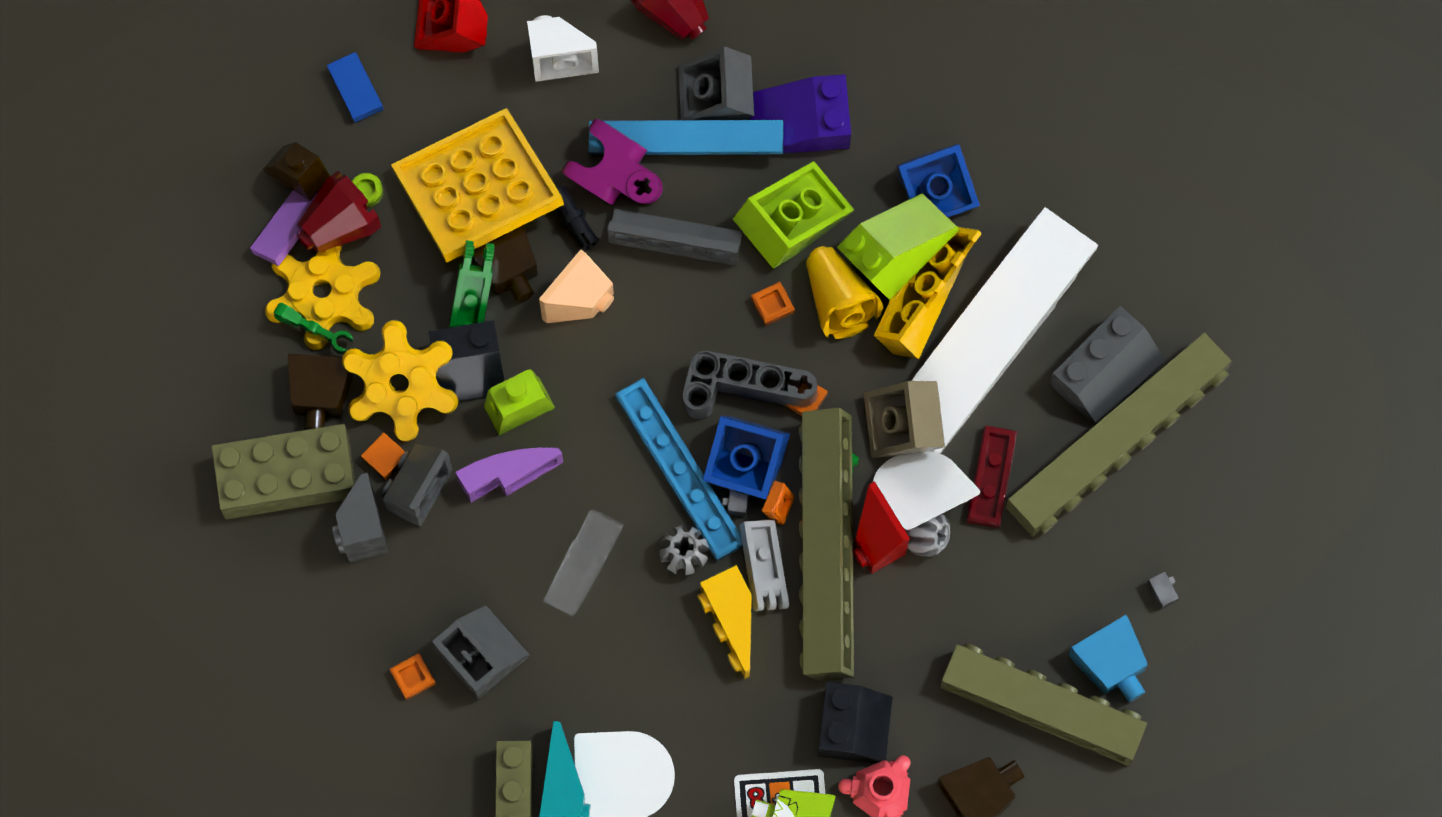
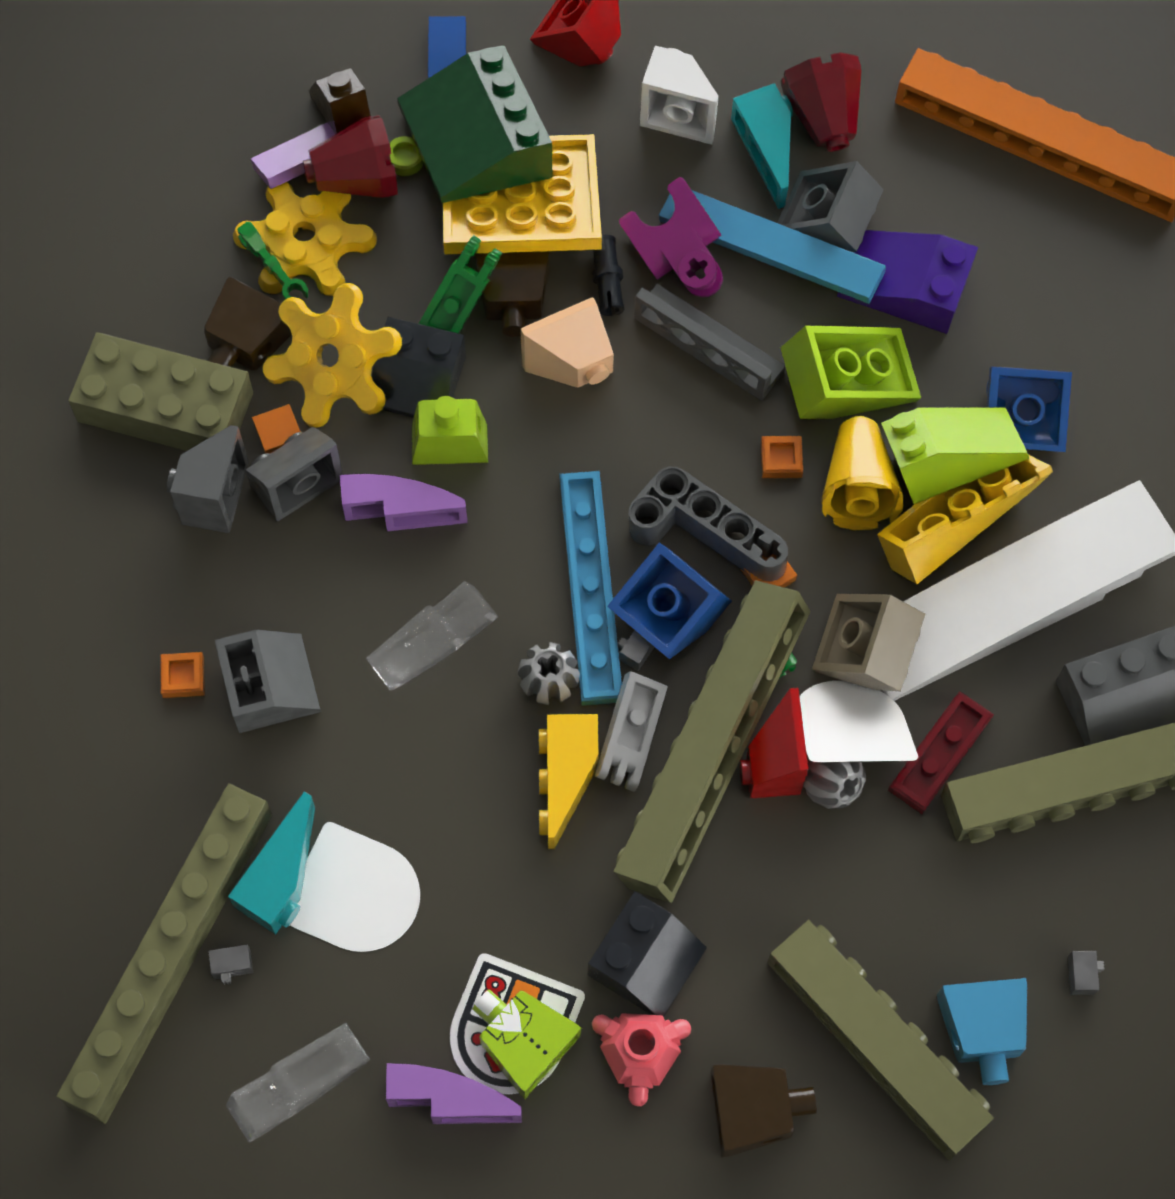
camera: 25 degrees right, 5 degrees down
orange tile [762,481,795,526] -> none
none -> dark green slope [397,45,552,203]
none -> teal slope [731,83,793,209]

